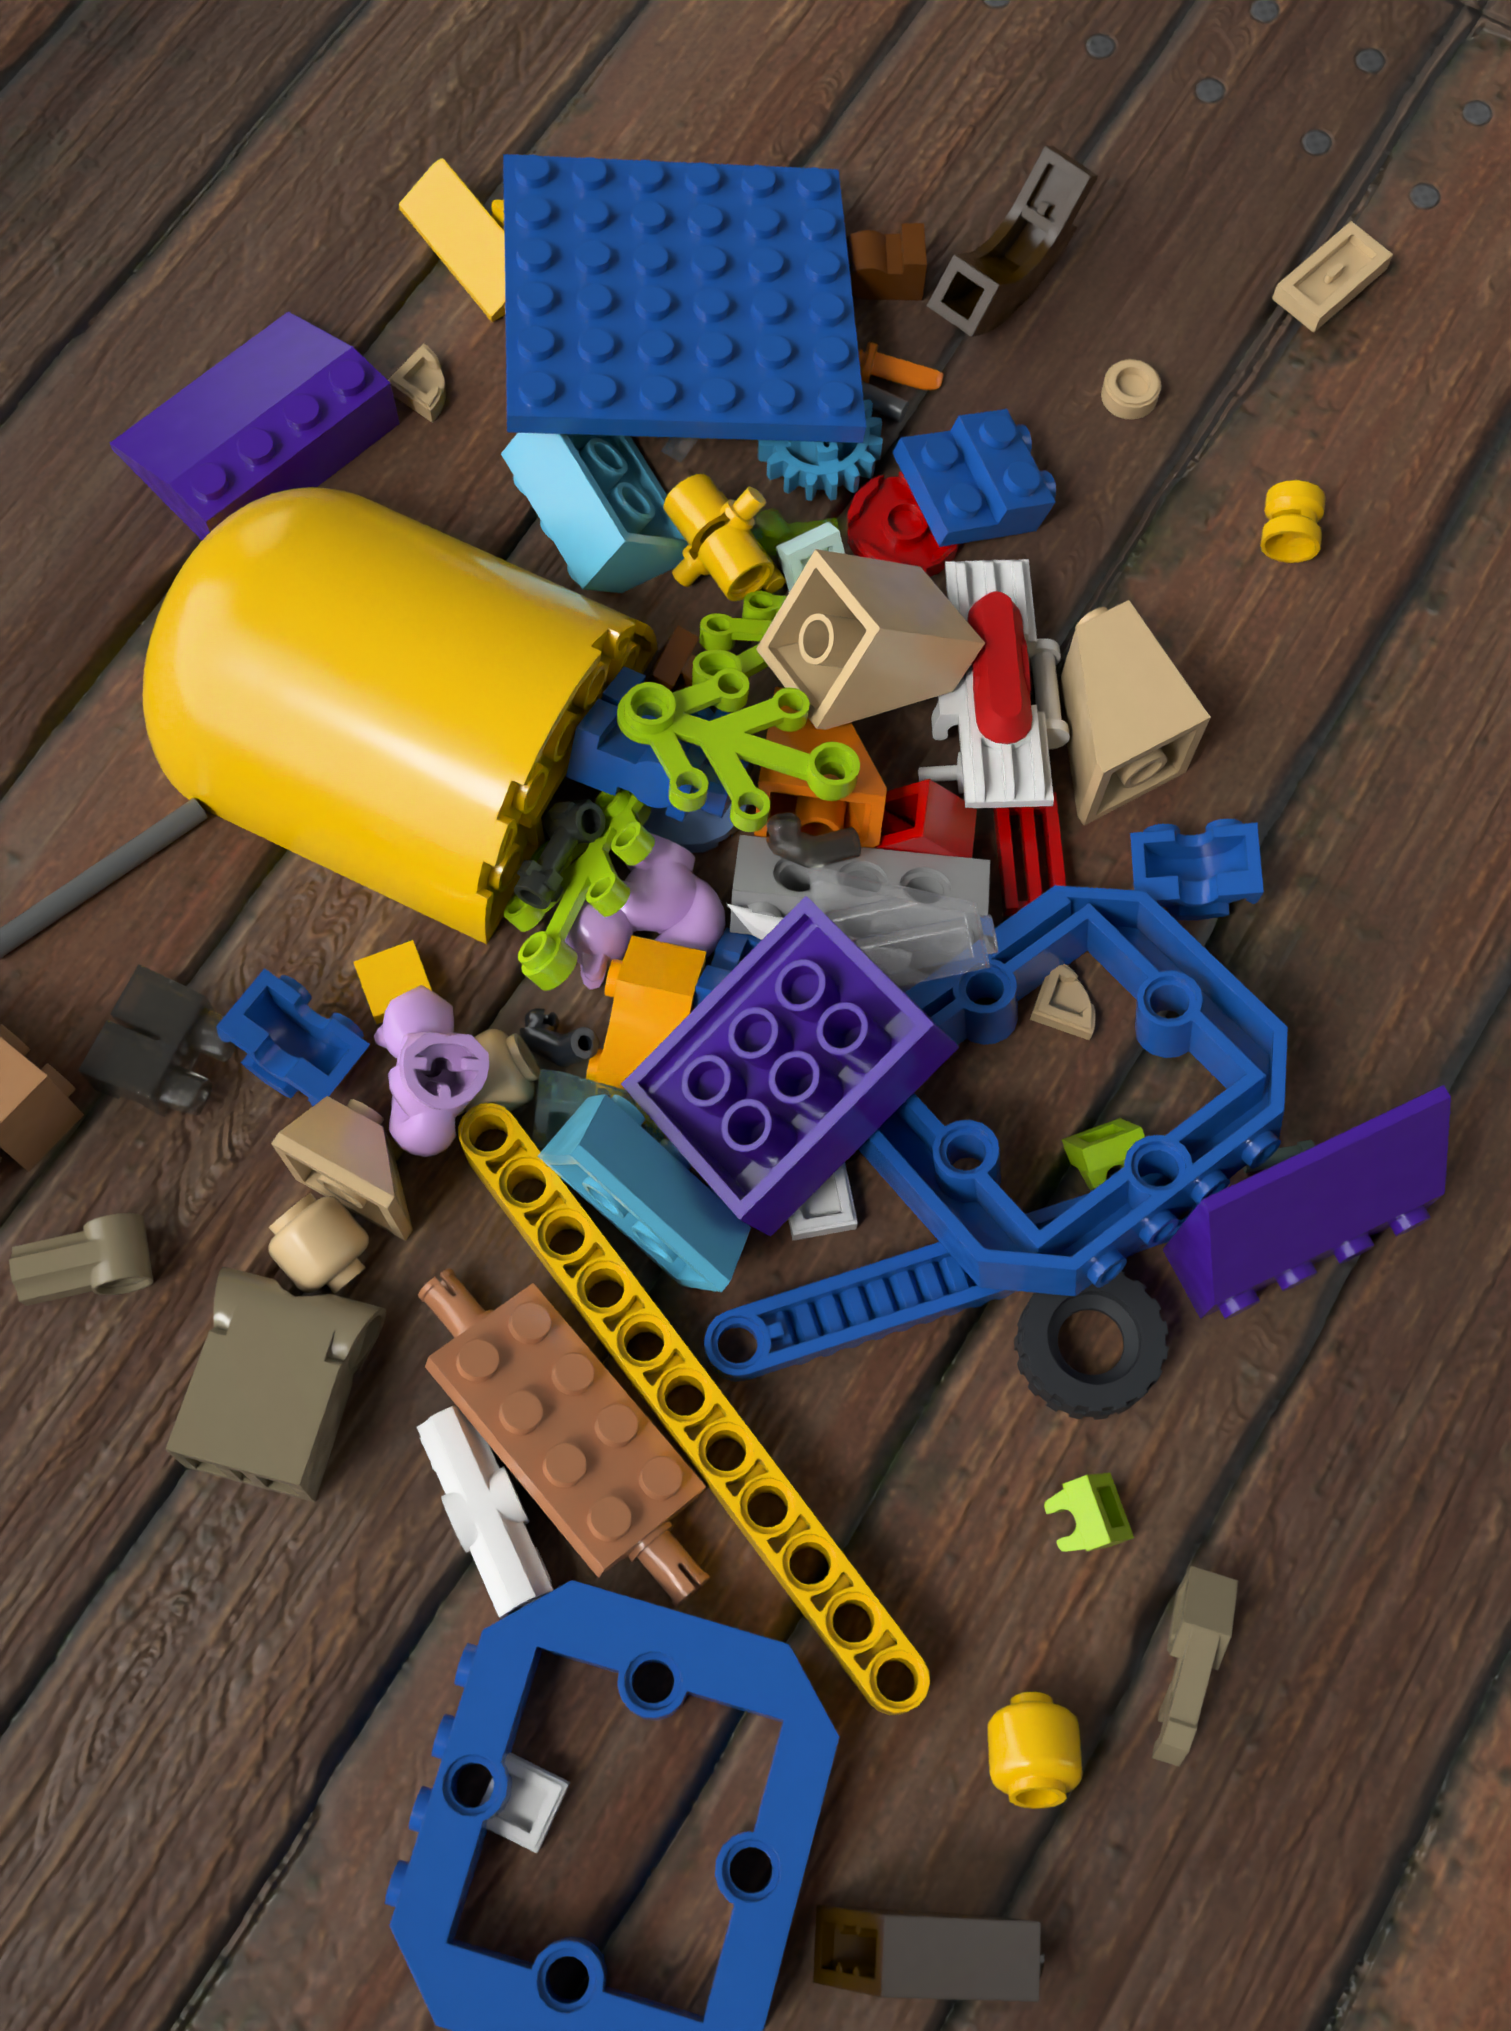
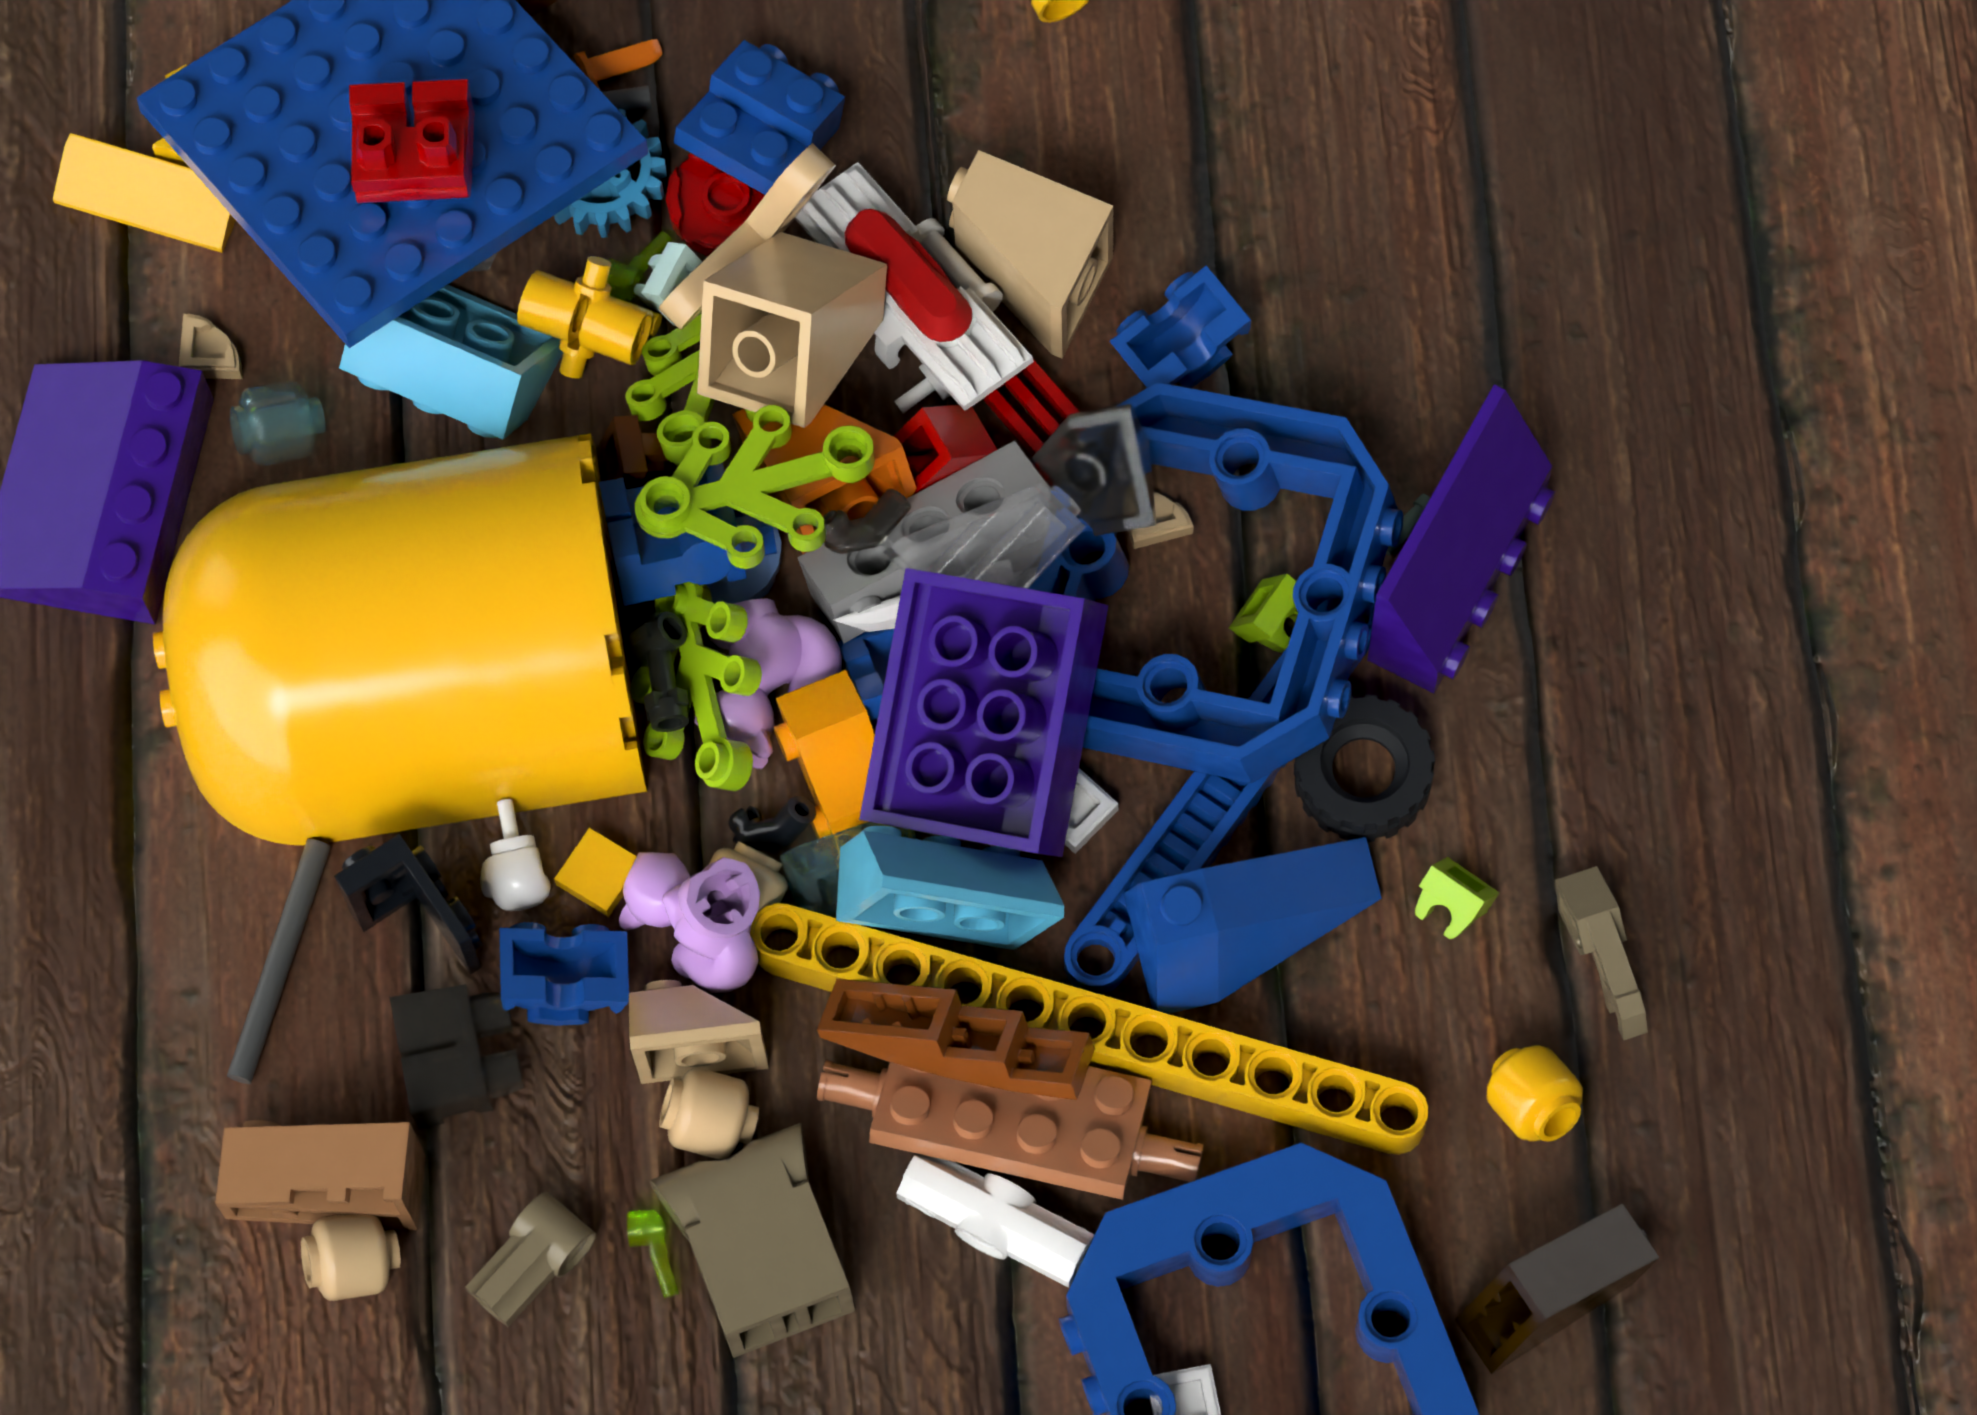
camera: 30 degrees left, 0 degrees up
none -> clear light blue head [229,380,325,466]
none -> black bracket [334,834,483,975]
none -> red hips [349,79,474,203]
none -> white piece [480,799,551,911]
none -> clear neon green hand [627,1210,679,1299]
none -> tan beam [658,143,836,330]
none -> dark orange slope [817,979,1095,1100]
none -> clear smoke slope [1030,404,1156,536]
none -> blue wedge [1123,837,1382,1014]

